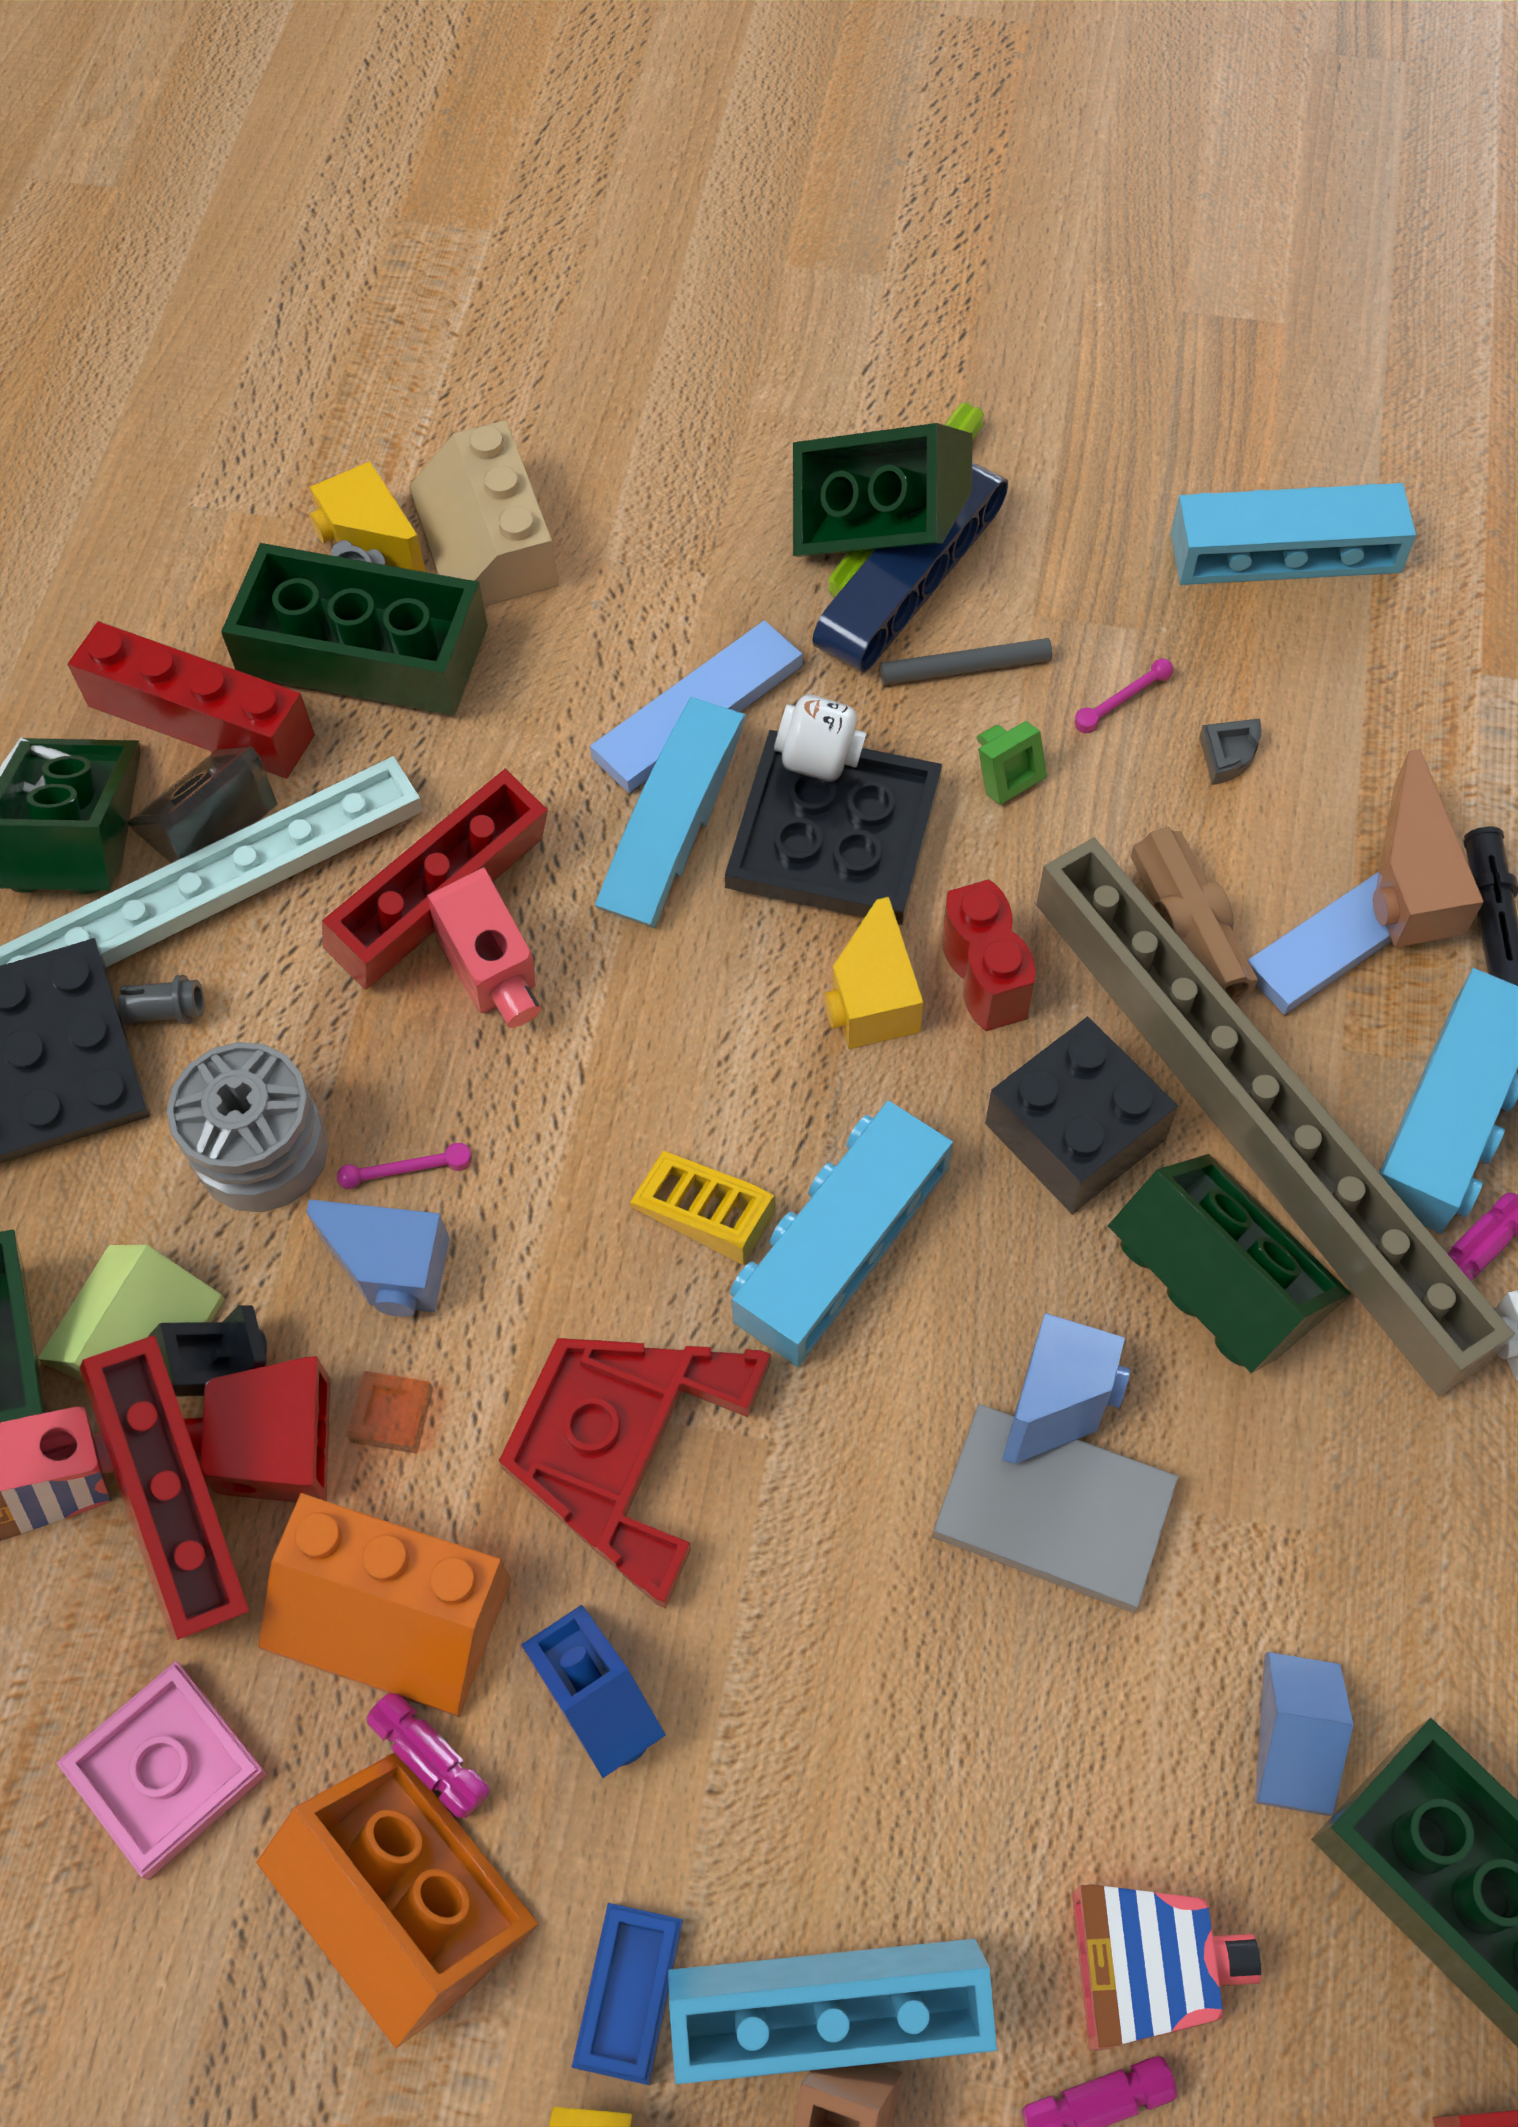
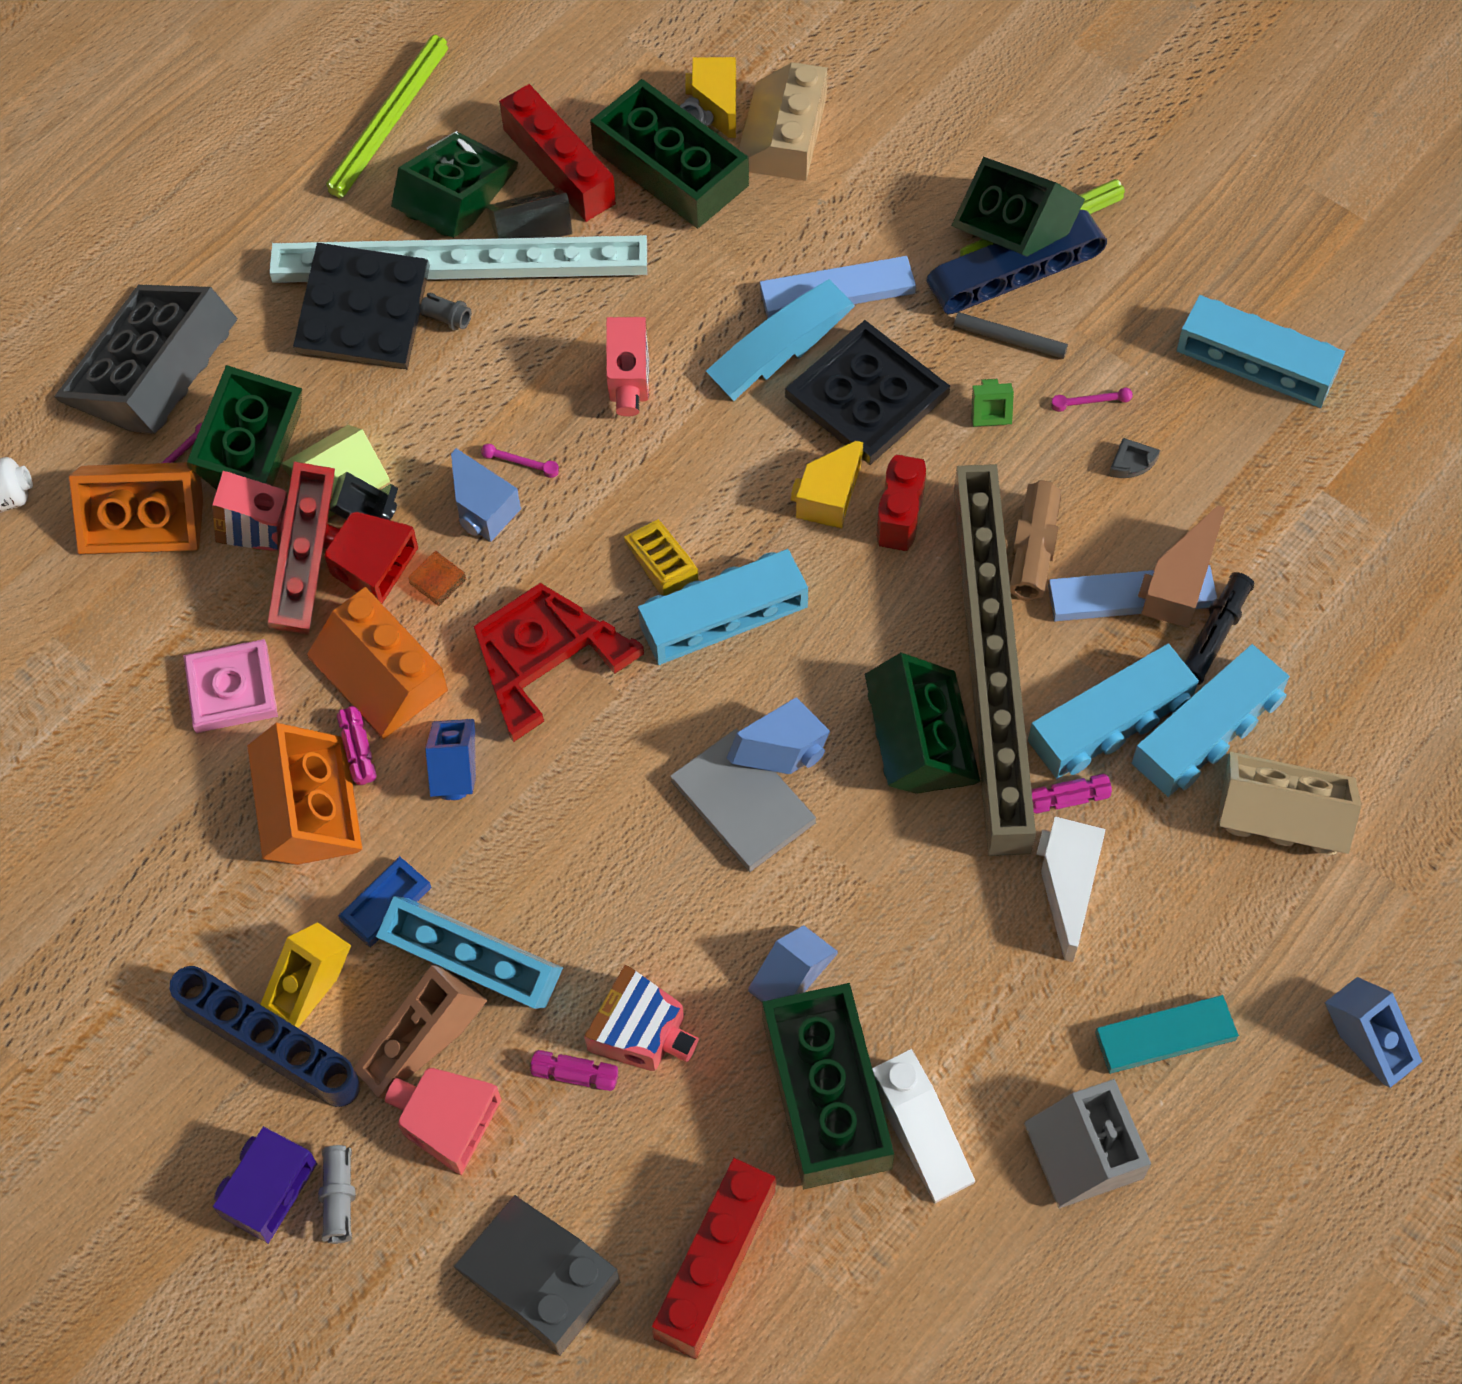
camera: 30 degrees right, 0 degrees up
light grey wheel [166,1042,329,1212] -> none
red brick [322,768,548,990] -> none
white head [774,694,866,782] -> none
black brick [985,1016,1178,1214] -> none

